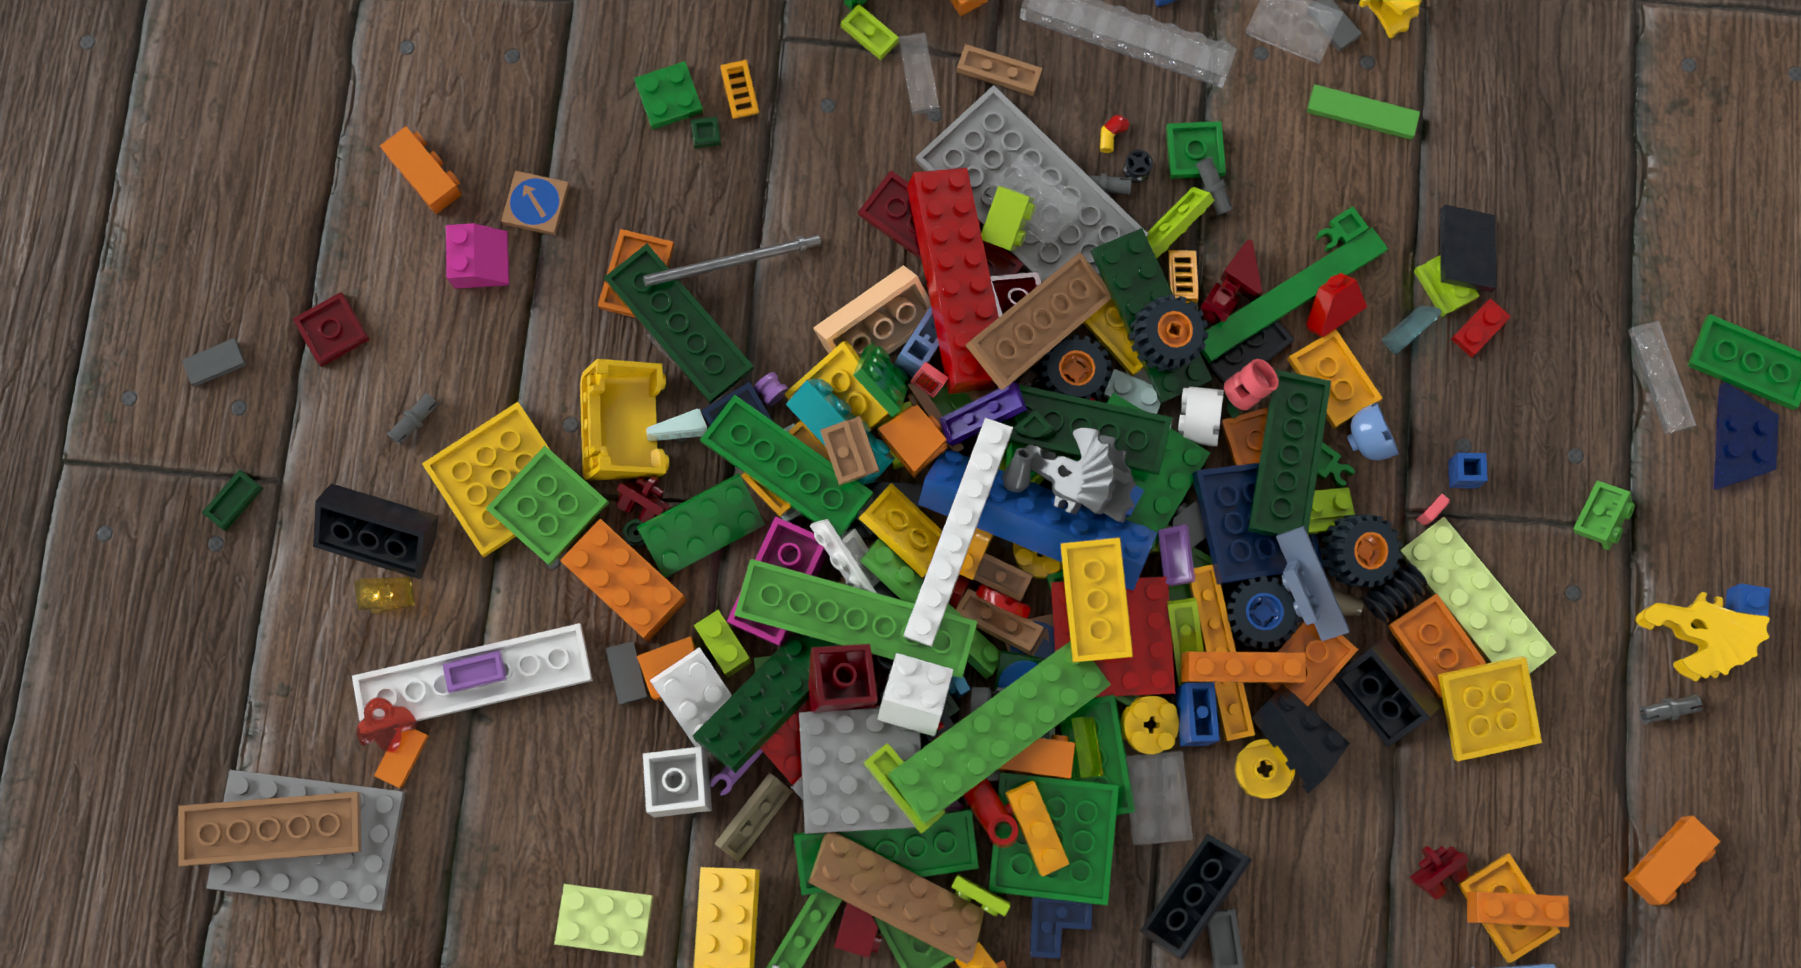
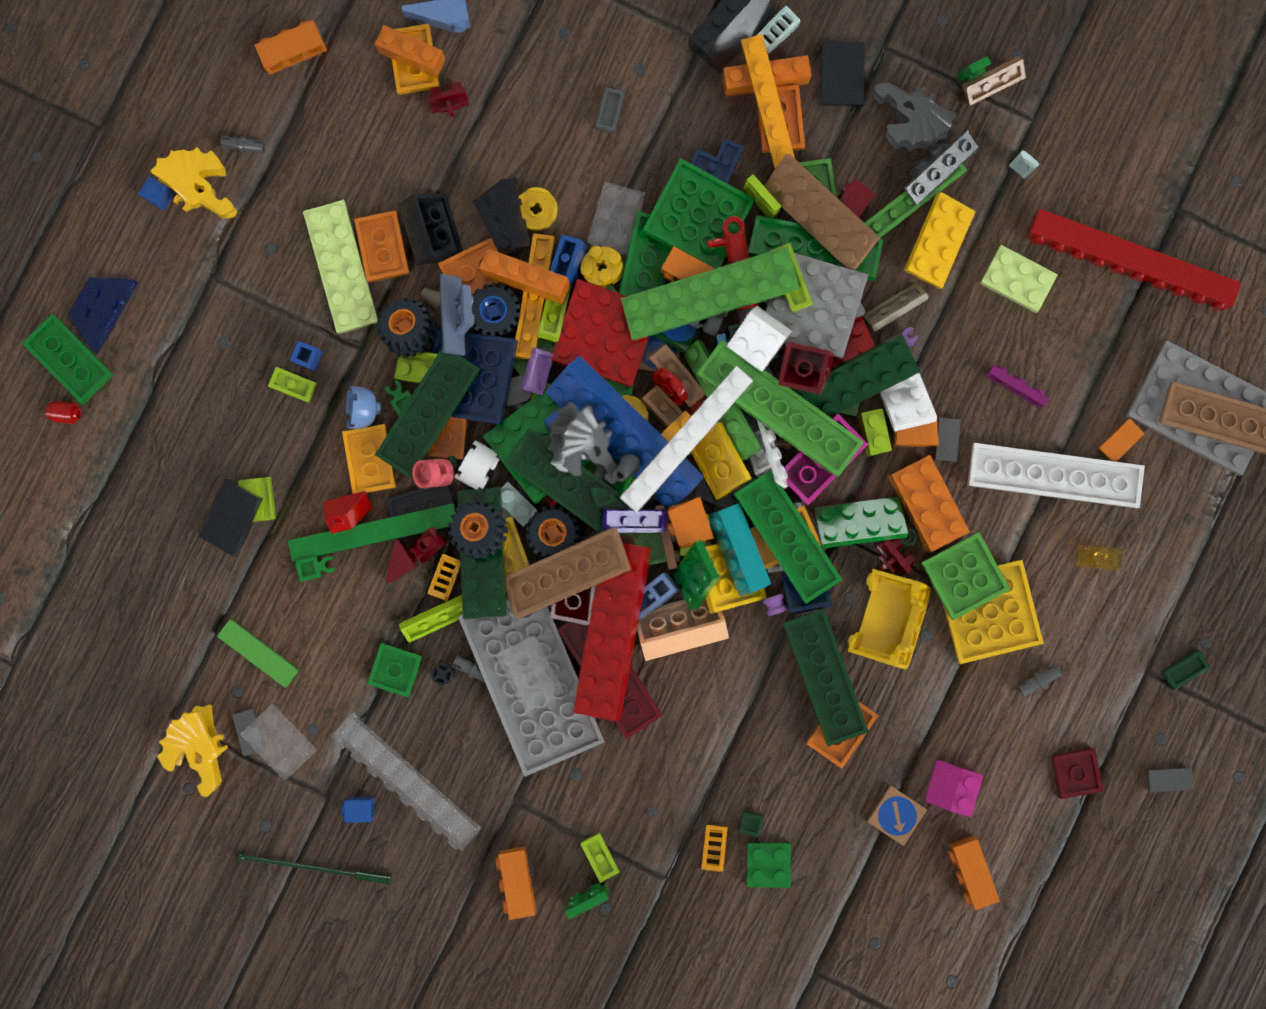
camera: 160 degrees left, 10 degrees up
black slope [313,483,438,579] -> none
clear red plate [357,697,417,753] -> none
medium lavender tile [442,651,507,694] -> none
flat silver bar [643,235,821,287] -> none
white brick [643,747,712,817] -> none
light aqua slope [646,409,707,441] -> none
medium nougat plate [820,416,880,486] -> none
clear tile [899,33,939,115] -> none
tile [910,362,948,398] -> none
medium nougat plate [957,44,1042,96] -> none
lime brick [981,186,1036,251] -> none
light orange plate [1005,781,1069,877] -> none
yellow plate [1060,538,1133,662] -> none
clear neon green tile [1072,717,1103,778] -> none
arm [1100,115,1129,153] -> none
black slope [1140,833,1252,960] -> none
dark grey pin [1195,157,1233,215] -> none
black piece [1362,562,1427,624] -> none
clear light blue slope [1382,305,1442,354] -> none
coral tile [1416,494,1450,526] -> none
yellow plate [1438,656,1542,761] -> none
red plate [1451,298,1511,358] -> none
bright green bracket [1573,480,1635,551] -> none
clear plate [1628,321,1696,435] -> none
none -> red brick [46,401,81,424]
none -> lime plate [268,367,317,403]
none -> magenta plate [984,365,1049,408]

